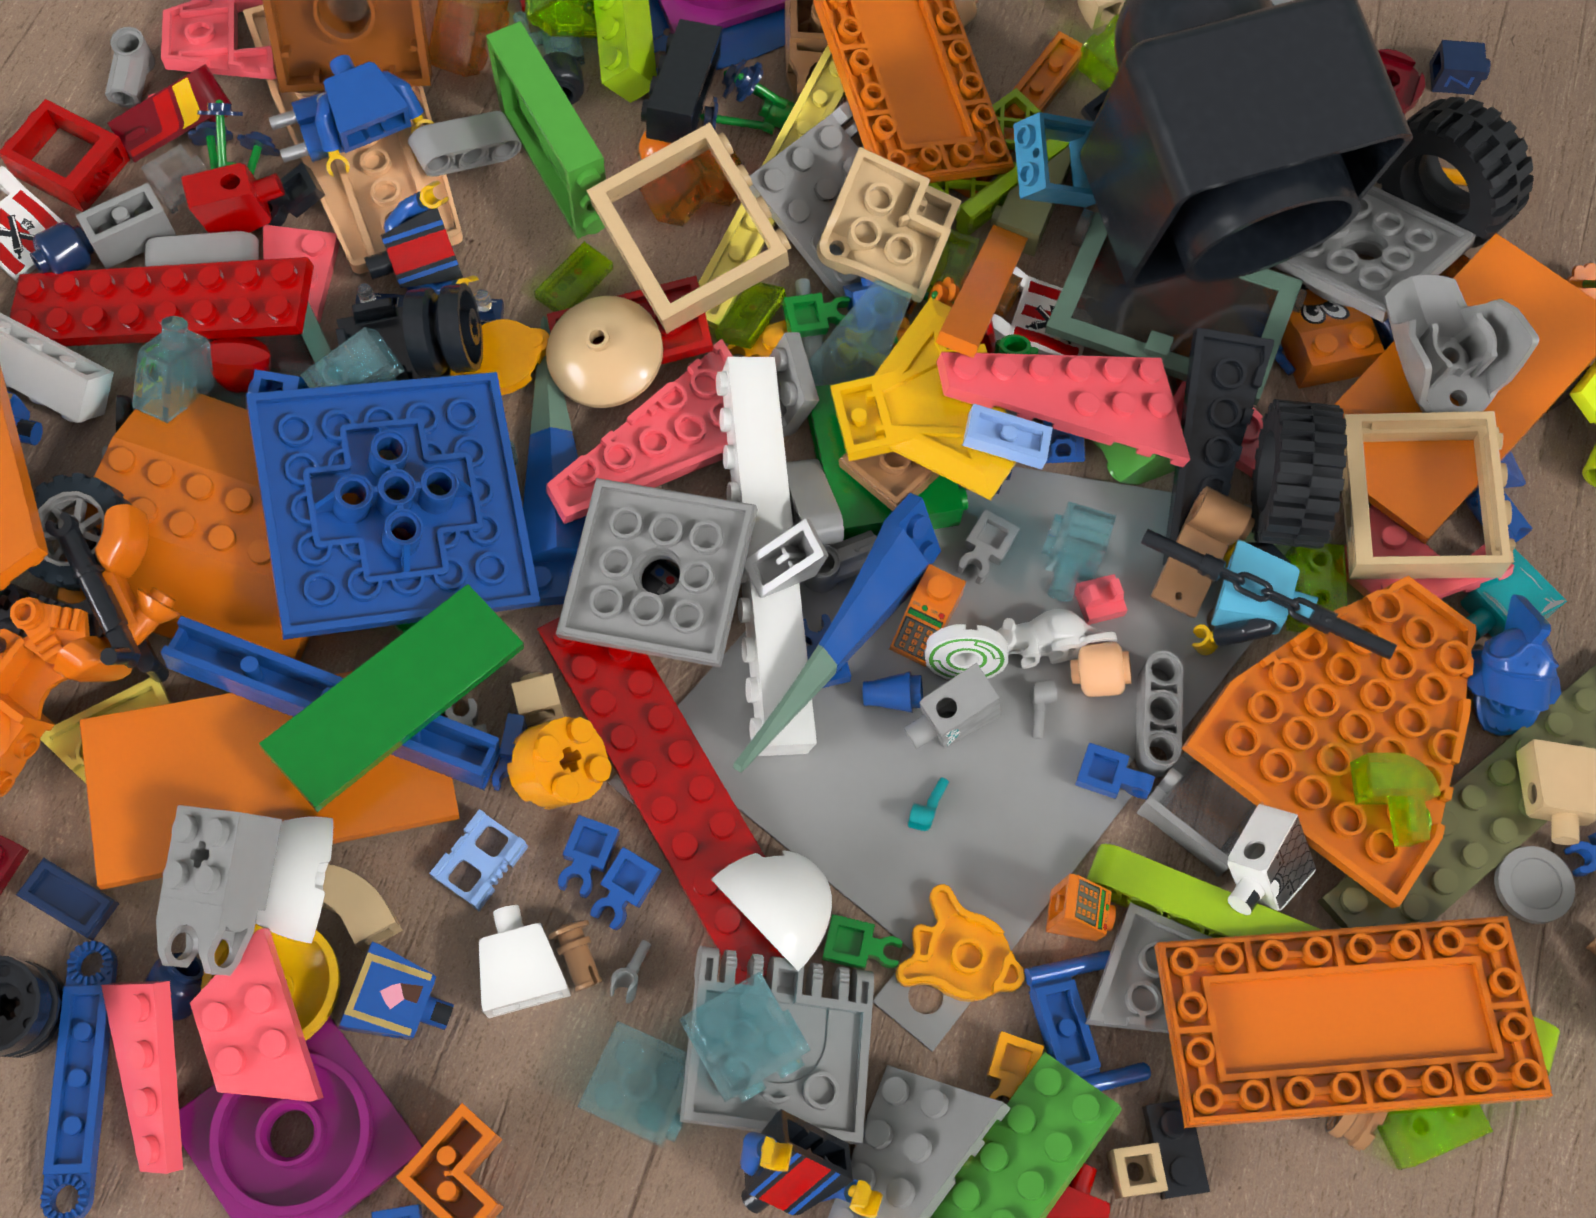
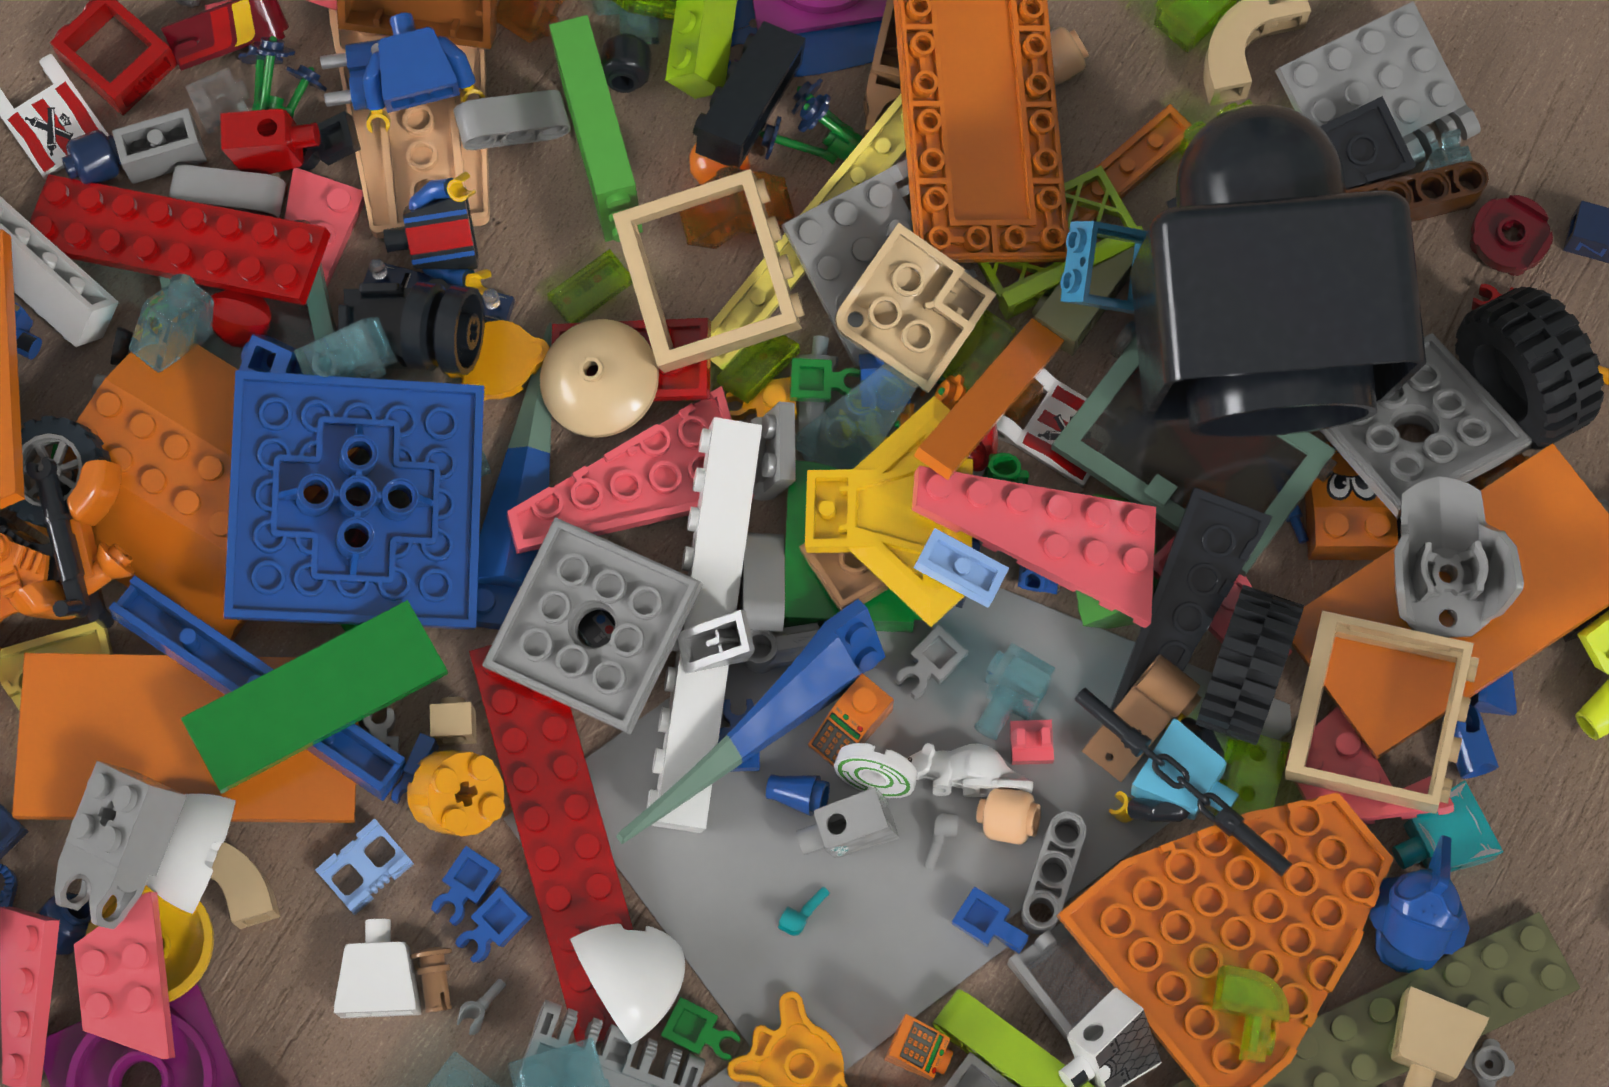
camera: 20 degrees right, 5 degrees up
blue torso [338,942,454,1040] -> none

